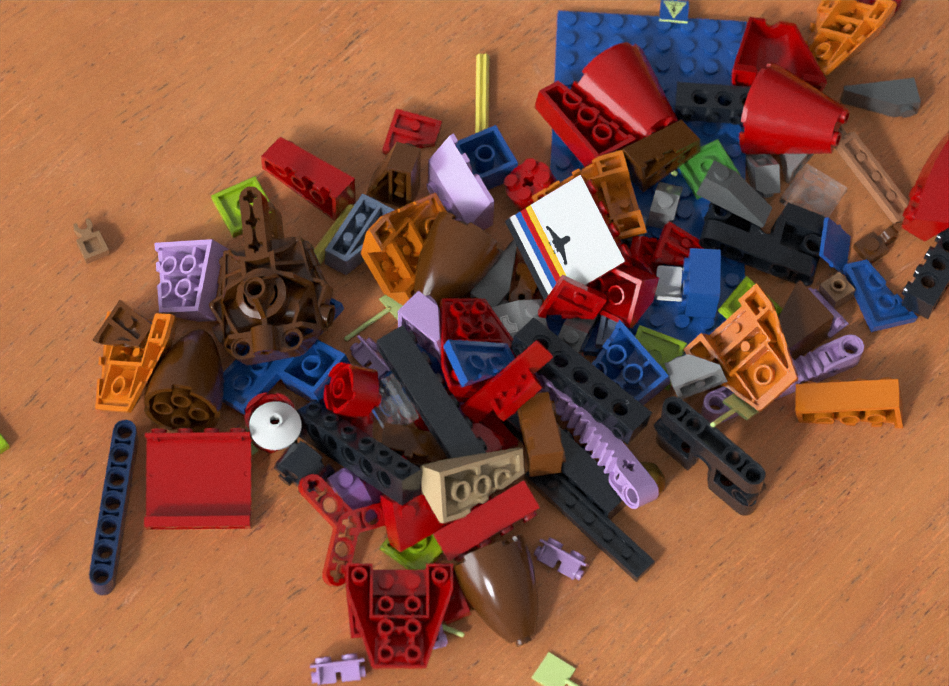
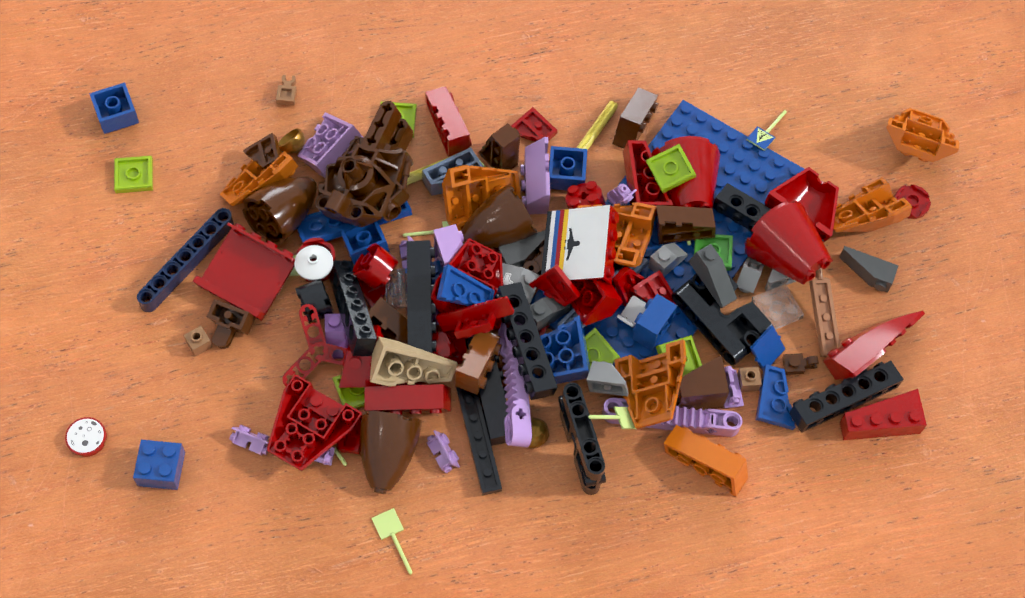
camera: 30 degrees right, 0 degrees up
none -> medium nougat plate [184,326,212,357]
none -> reddish brown brick [206,299,256,349]
none -> pearl gold piece [278,128,305,155]
none -> lavender hinge [607,184,637,206]
none -> wedge [612,87,659,149]
none -> lime tile [646,144,696,193]

